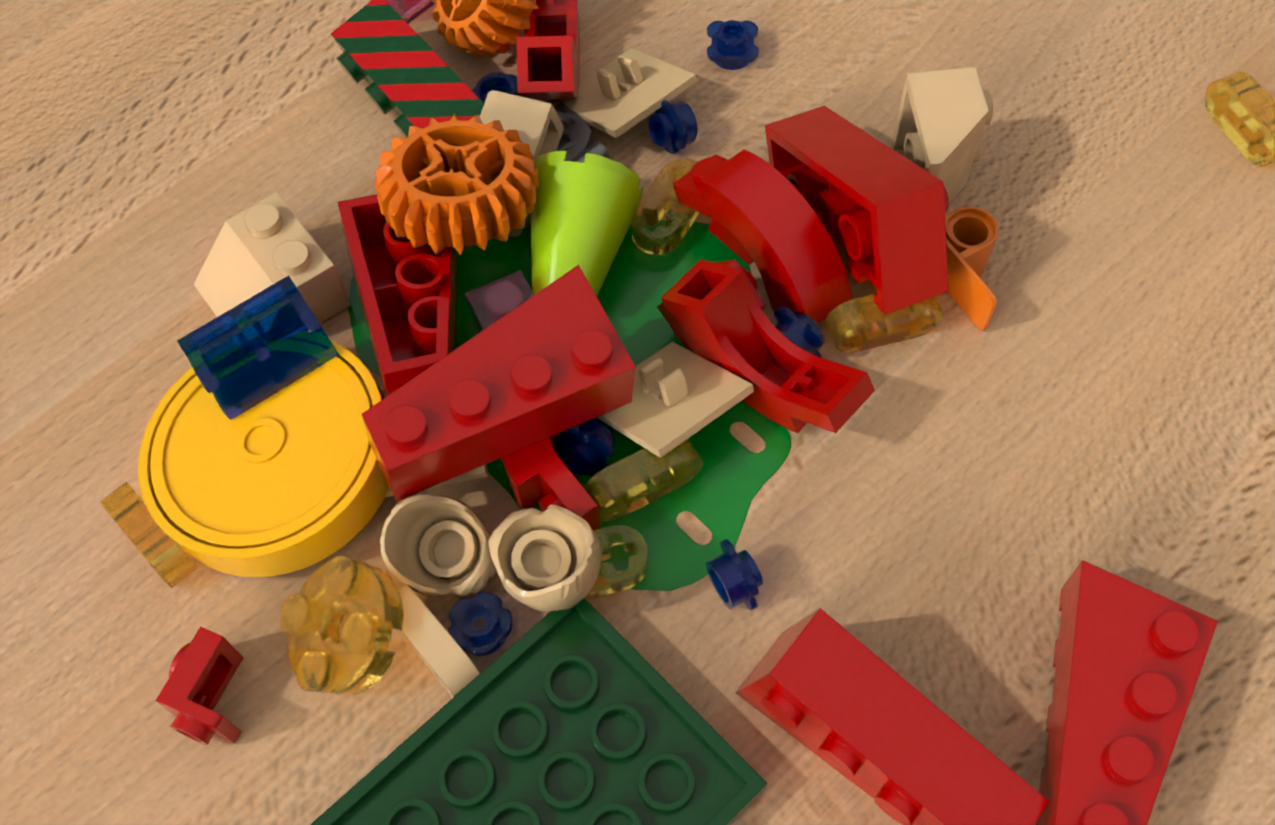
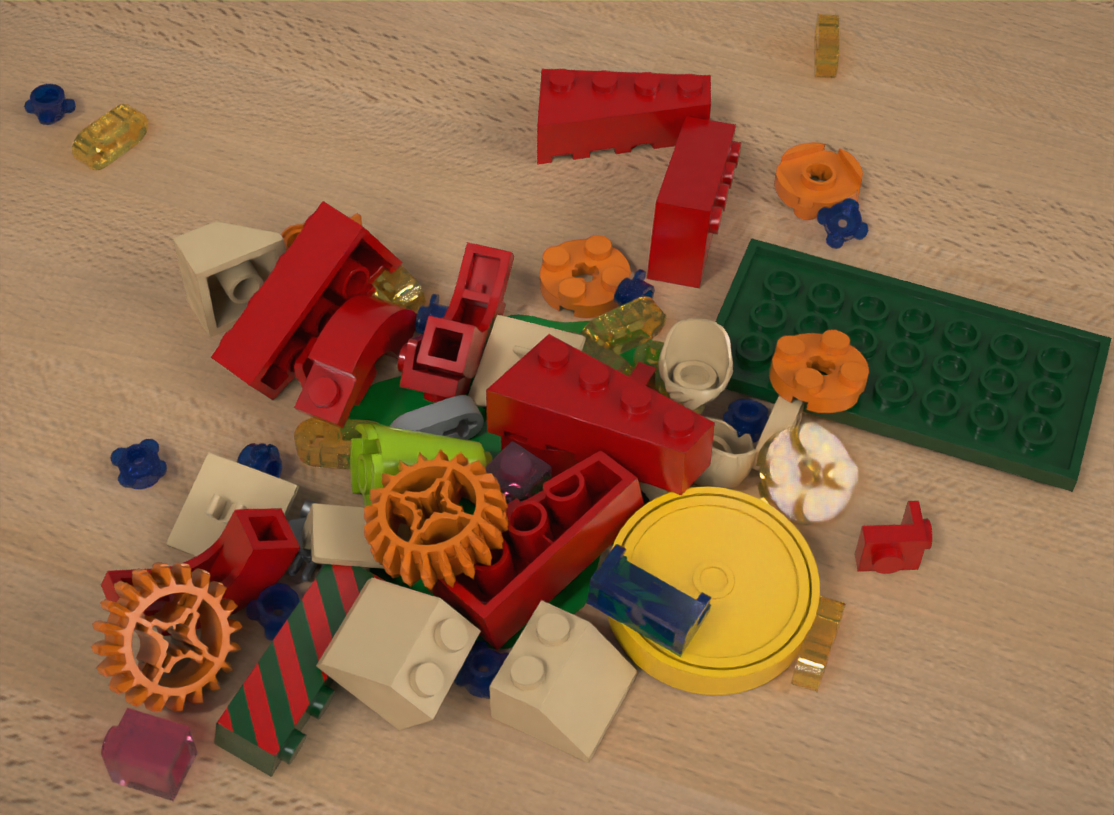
camera: 120 degrees left, 10 degrees down
none -> tan slope [316,578,481,731]
none -> light grey beam [390,395,484,440]
none -> clear blue plate [454,641,509,699]
none -> orange plate [540,235,631,318]
none -> clear yellow beam [580,296,667,361]
none -> orange plate [769,330,869,413]

